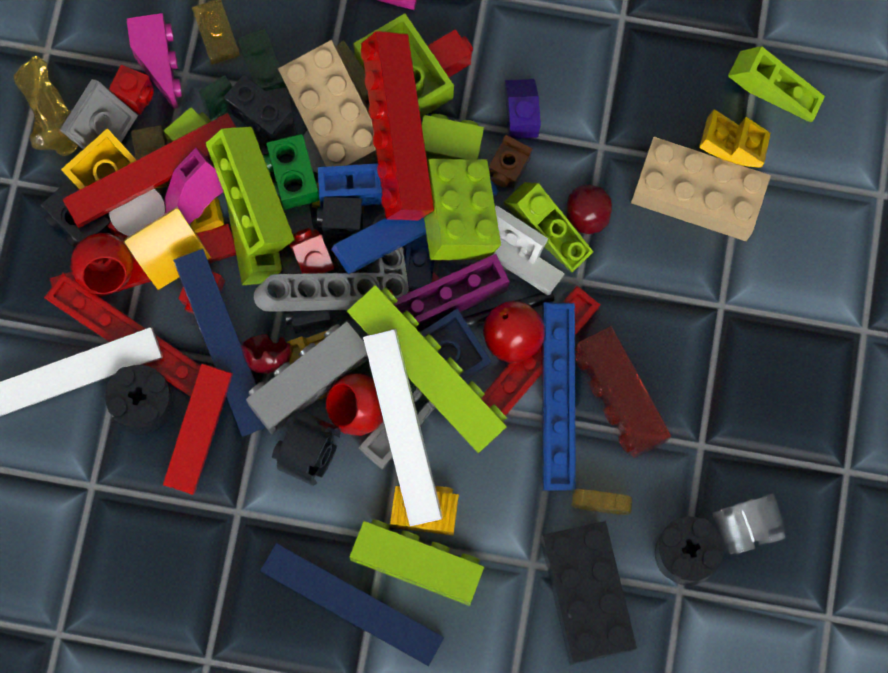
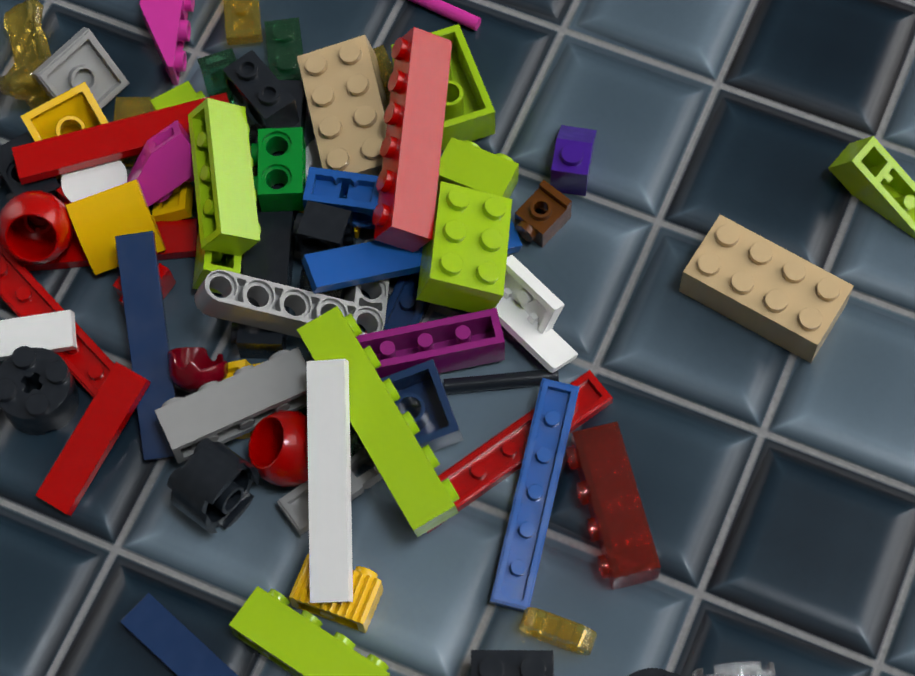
camera: 20 degrees right, 10 degrees down
red brick [108,65,154,115] -> none
bracket [289,228,334,274] -> none
red brick [428,29,473,77] -> none
red helmet [483,301,545,363] -> none
lime slope [503,182,593,272] -> none
dark red hair [566,184,612,234] -> none
yellow slope [699,109,771,168] -> none

